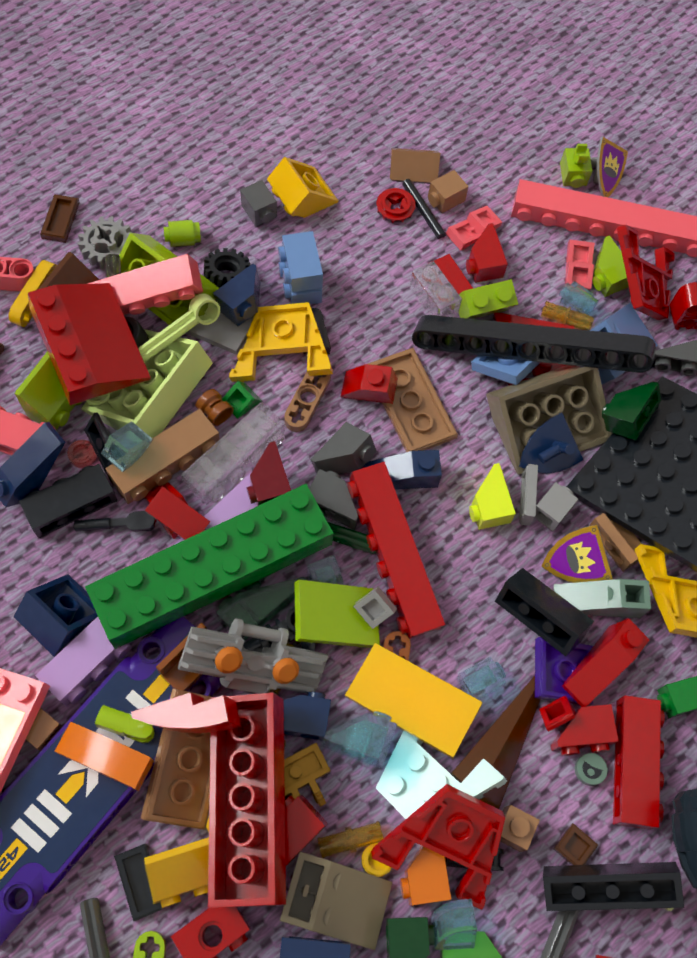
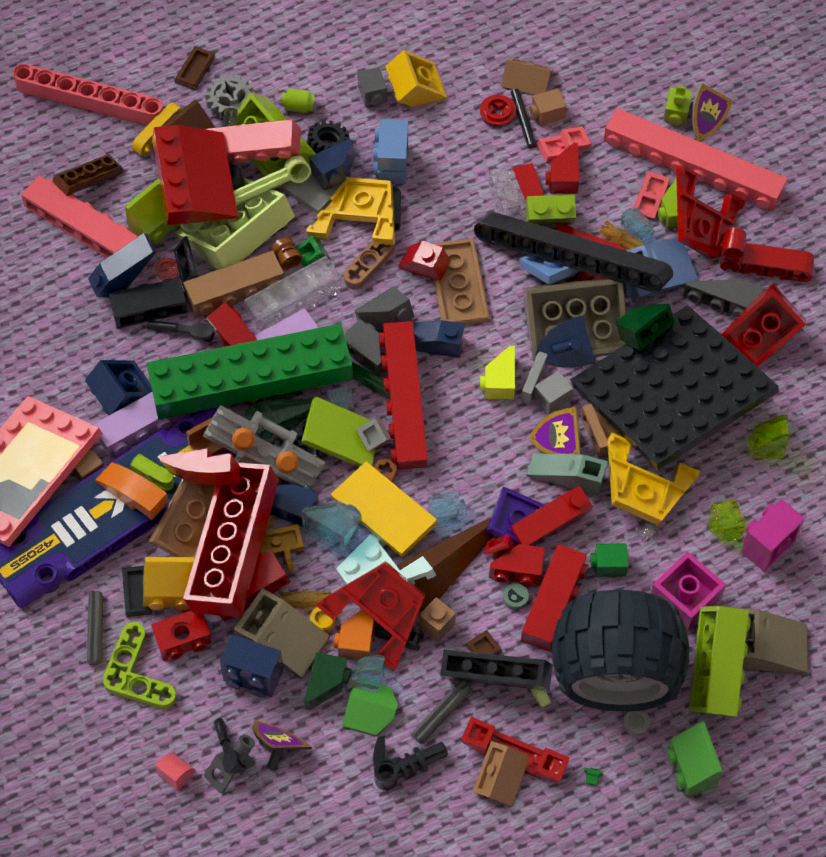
camera: 20 degrees right, 5 degrees down
clear light blue brick [101,421,153,472] -> none
dark red slope [246,441,291,506] -> none
black brick [494,568,594,656] -> none

